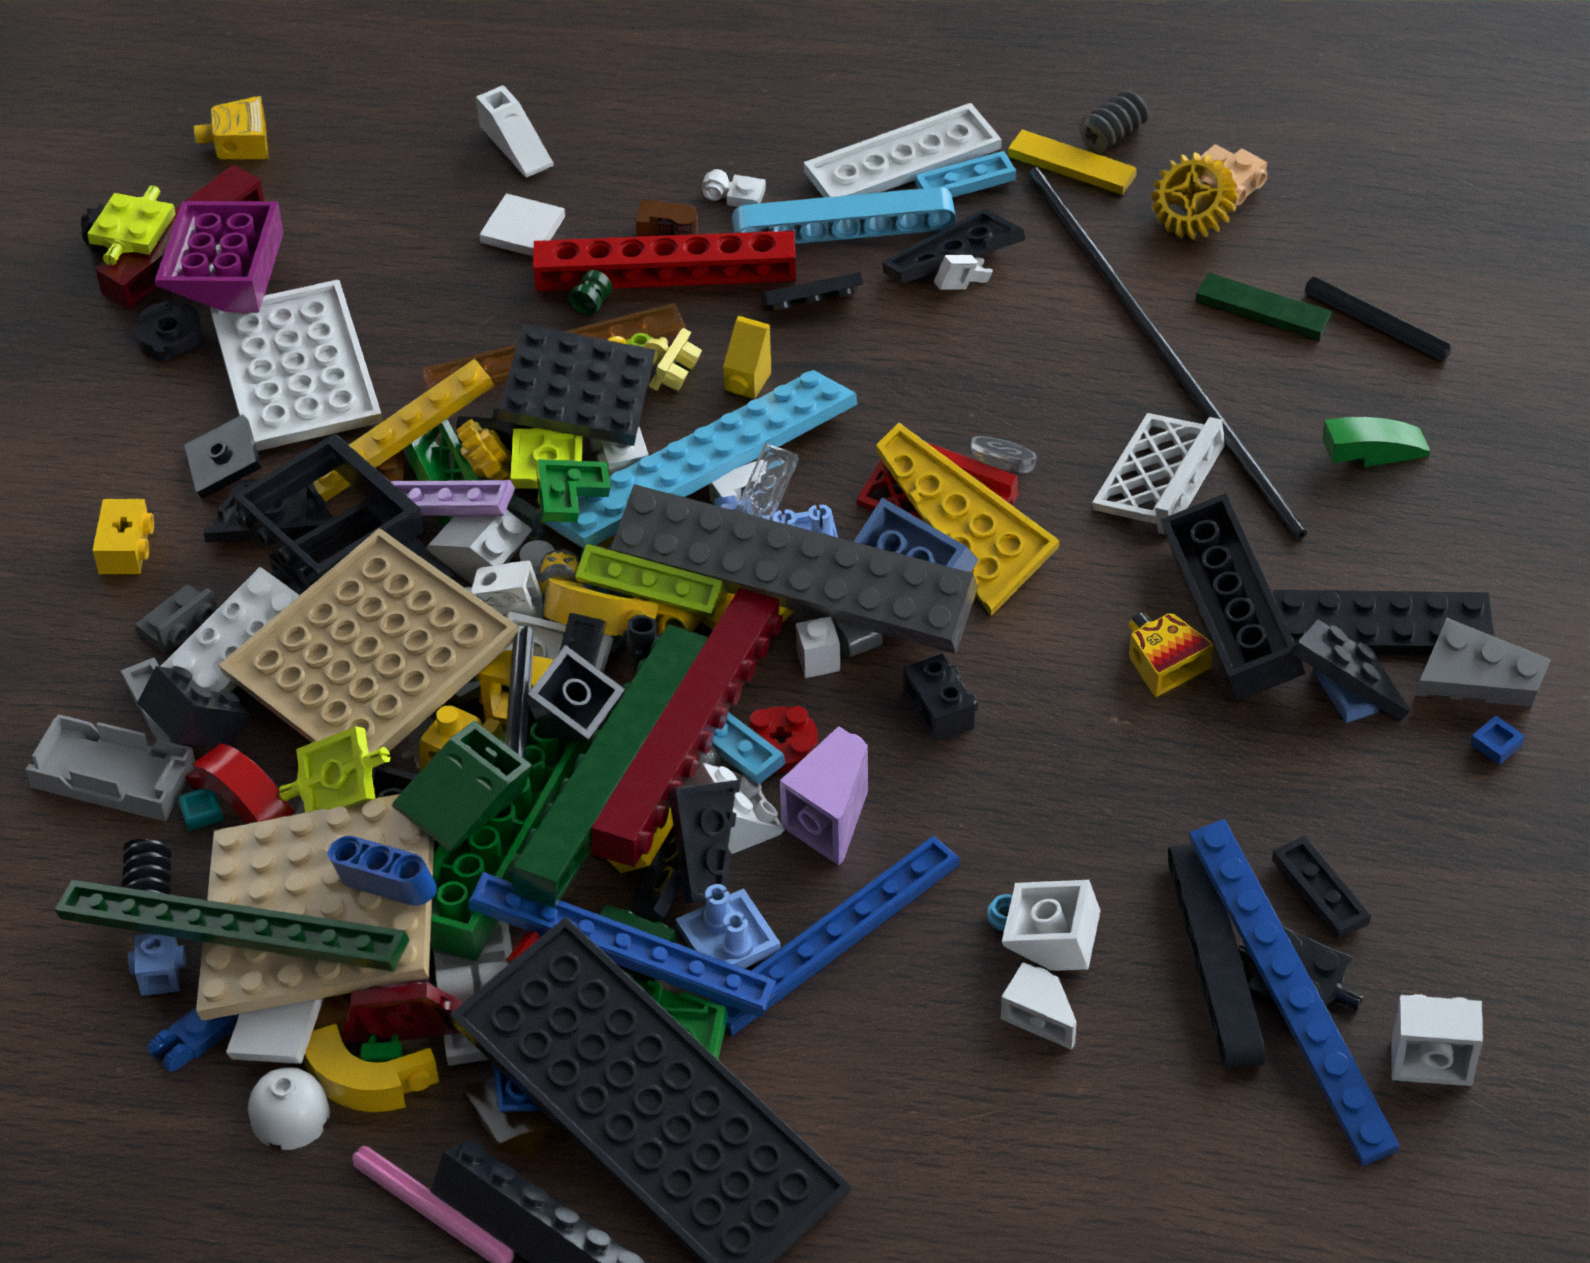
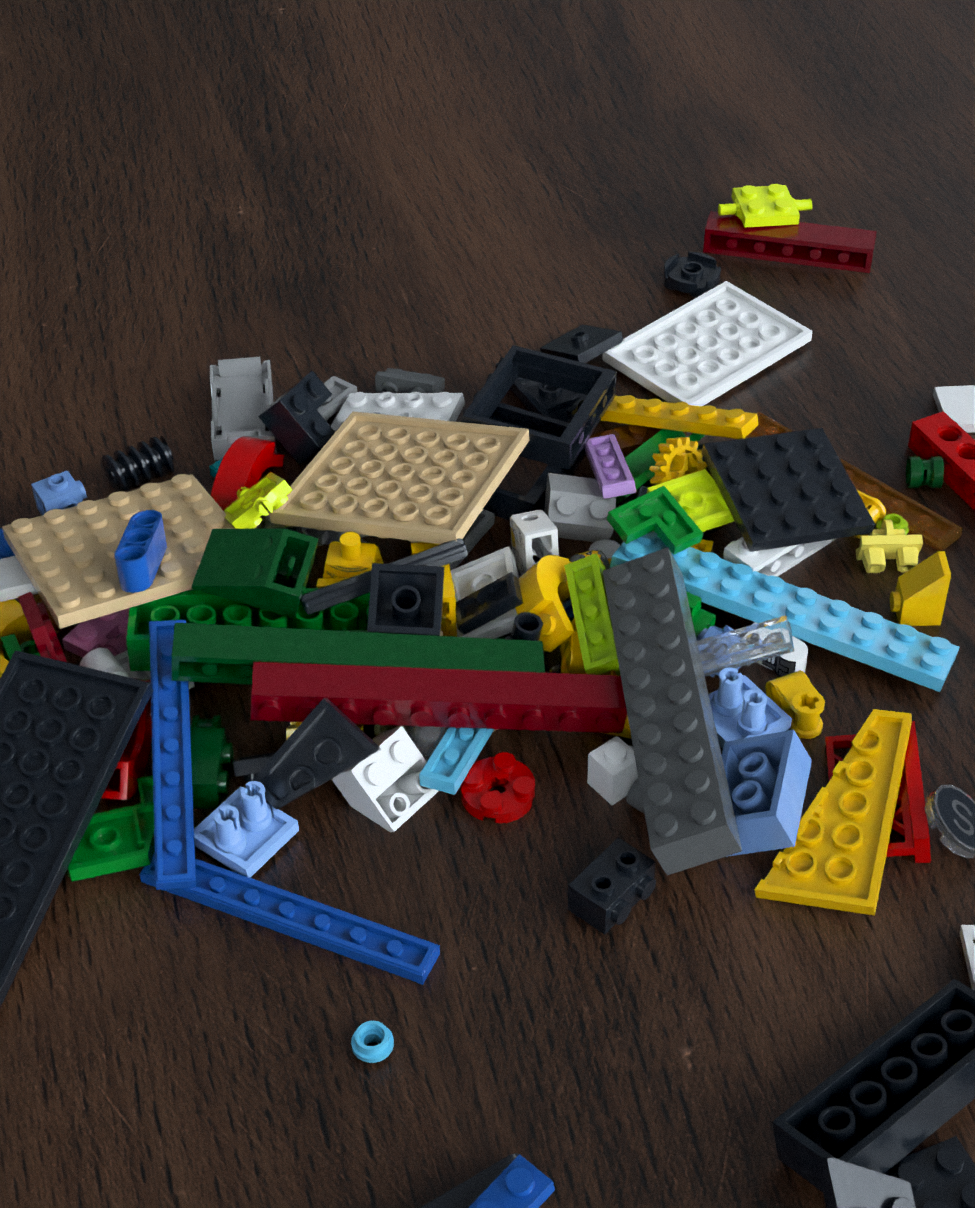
camera: 65 degrees right, 5 degrees down
dark green plate [54,880,410,972] -> none
yellow brick [93,499,154,574] -> none
magenta slope [155,201,284,314] -> none
yellow torso [194,96,268,159] -> none
lavender slope [780,726,868,865] -> none
white slope [1001,962,1077,1050] -> none
white slope [1002,880,1100,971] -> none
yellow torso [1128,612,1214,697] -> none
none -> yellow piece [765,670,825,739]

